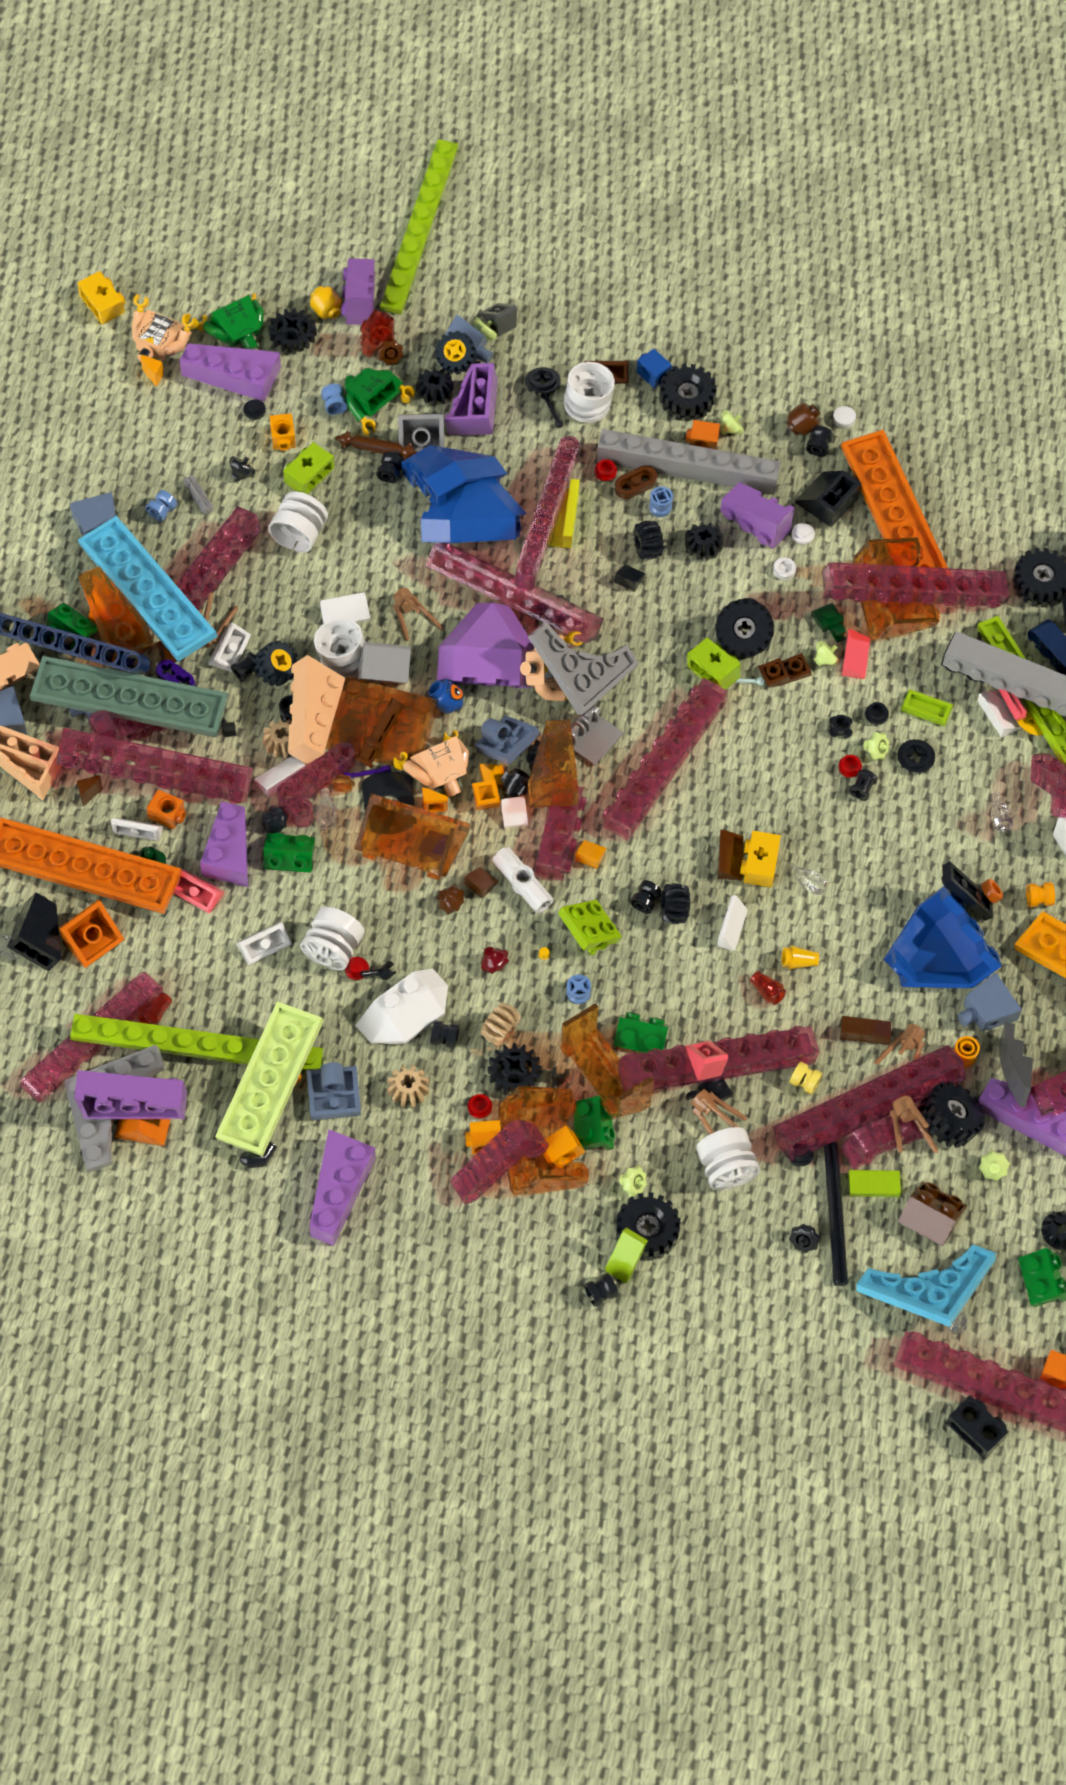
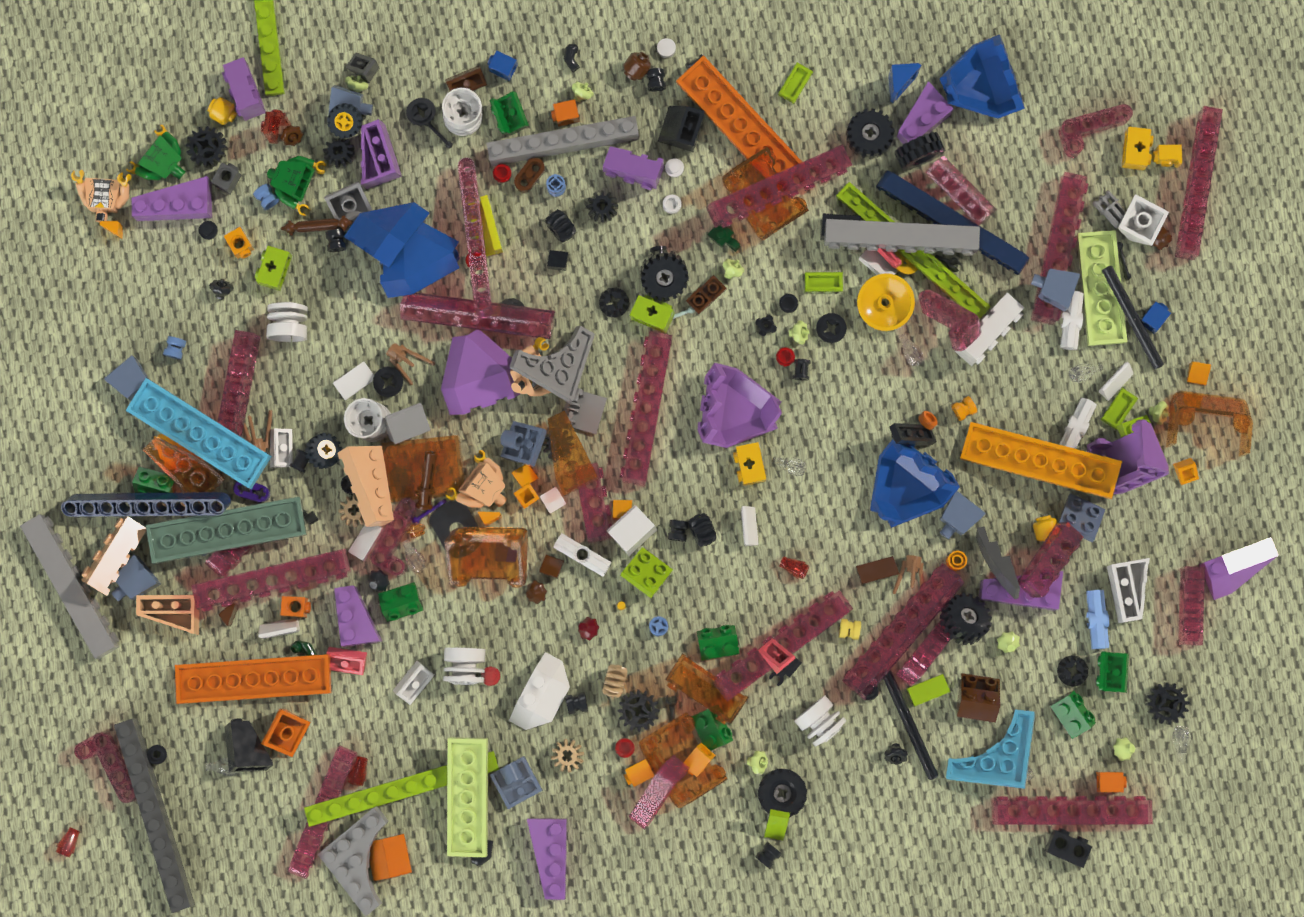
camera: 15 degrees left, 20 degrees up
medium lavender wedge [75,1070,187,1119] -> none
yellow brick [77,271,126,325] -> none
light grey axle [184,475,213,515] -> none
black hand [360,961,397,980] -> none
blue head [428,679,463,714] -> none
black gear [501,768,531,797] -> none
black bush [659,364,716,422] -> none
medium nougat plant [691,1089,747,1135] -> none
reddish brown slope [718,829,744,880] -> none
yellow cone [781,945,819,970] -> none
coral slope [842,629,870,679] -> none
medium nougat plant [890,1096,938,1153] -> none
none -> dark grey brick [211,163,242,195]
none -> black gear [373,367,404,397]
none -> green bracket [489,91,529,135]
none -> black arm [563,44,580,72]
none -> black gear [599,287,629,318]
none -> white slope [607,505,657,556]
none -> medium lavender panel [697,363,782,448]
none -> lime tile [778,62,813,104]
none -> yellow dish [857,273,915,331]

